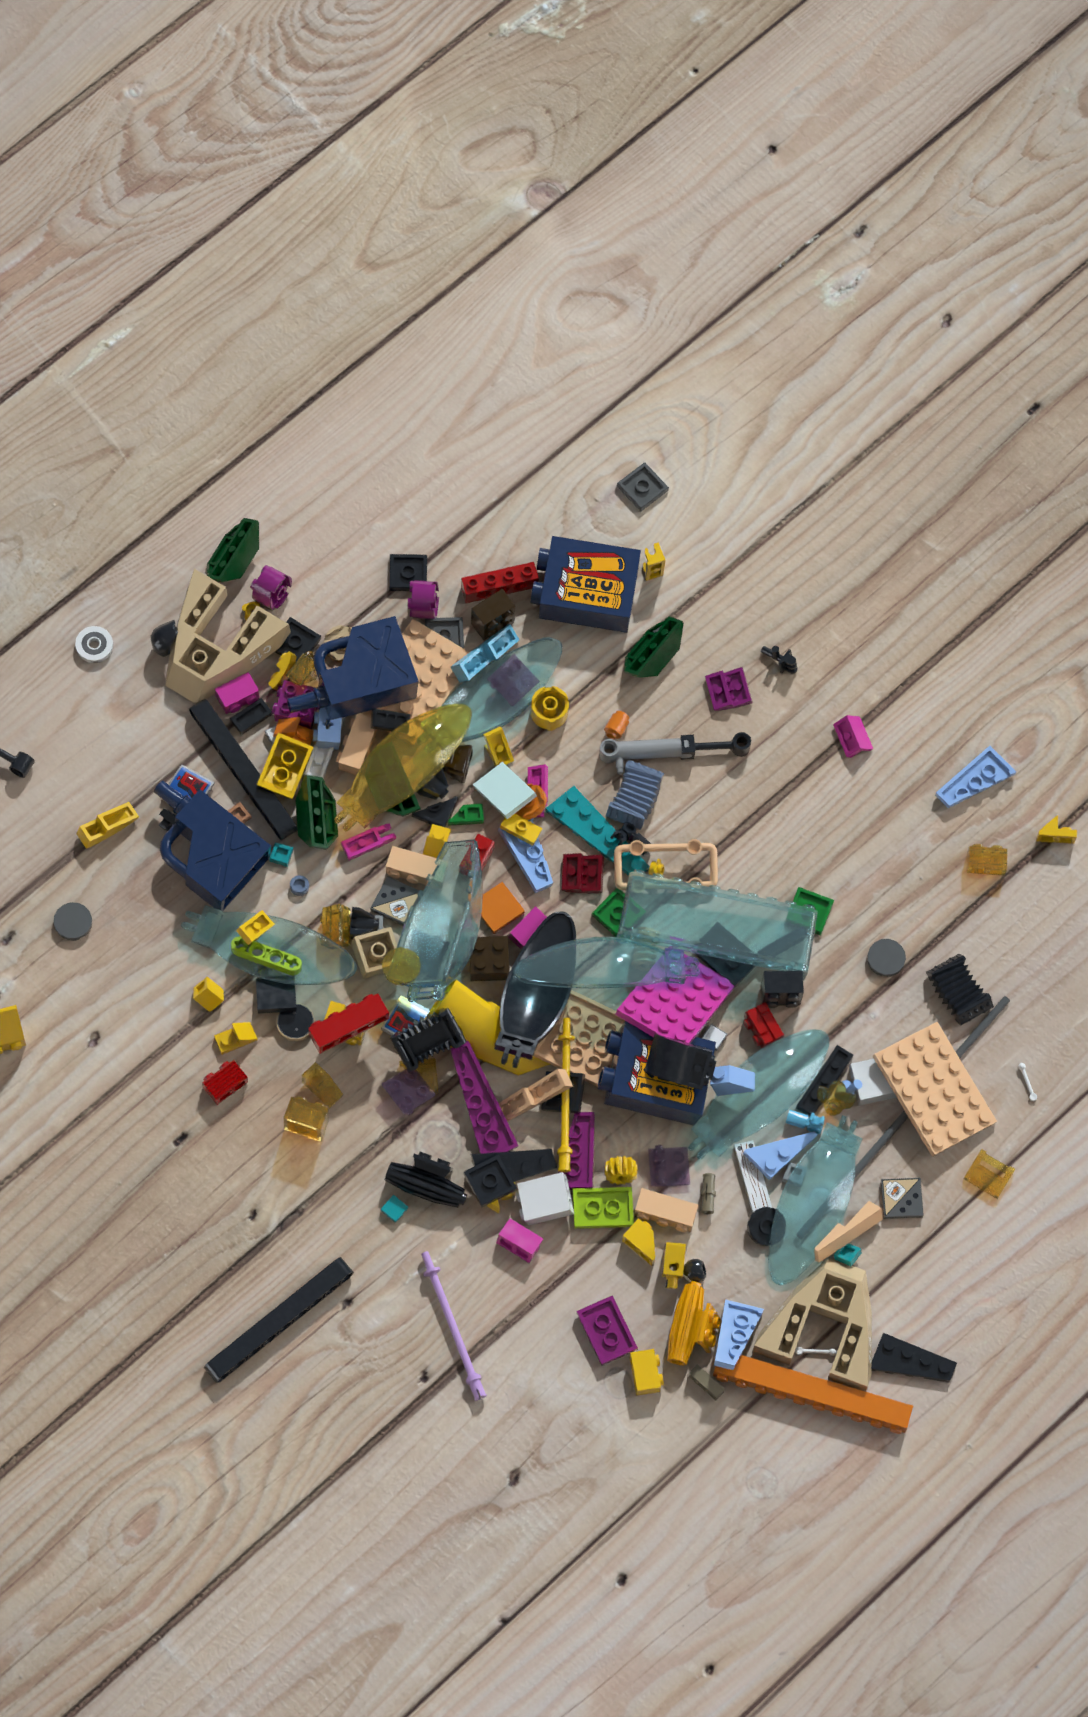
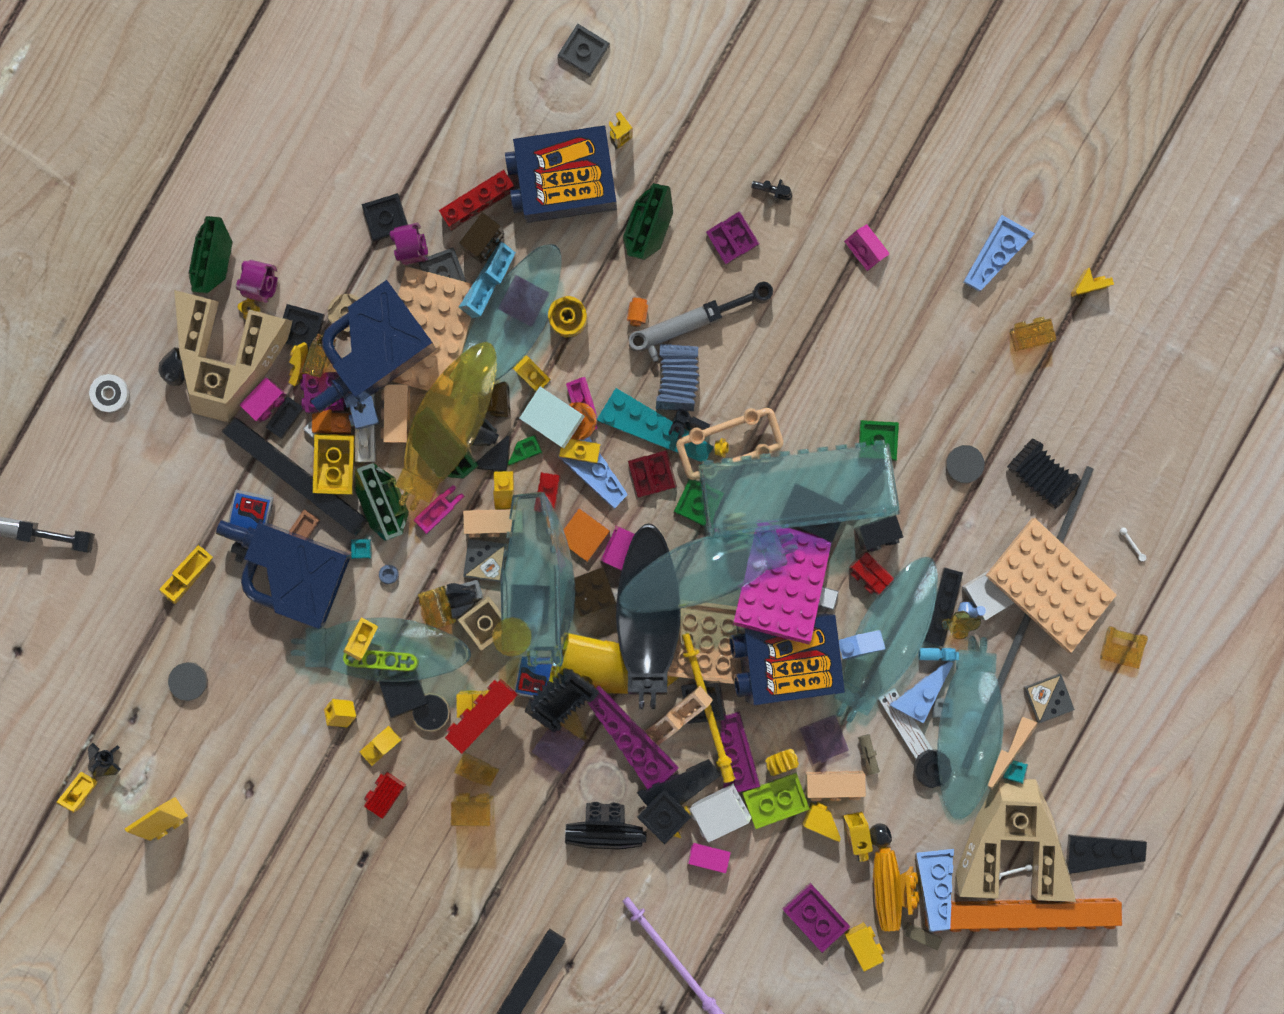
camera: 15 degrees left, 20 degrees up
black plate [371,709,410,734] -> none
teal tile [381,1195,409,1223] -> none
black piece [644,1034,717,1090] -> none

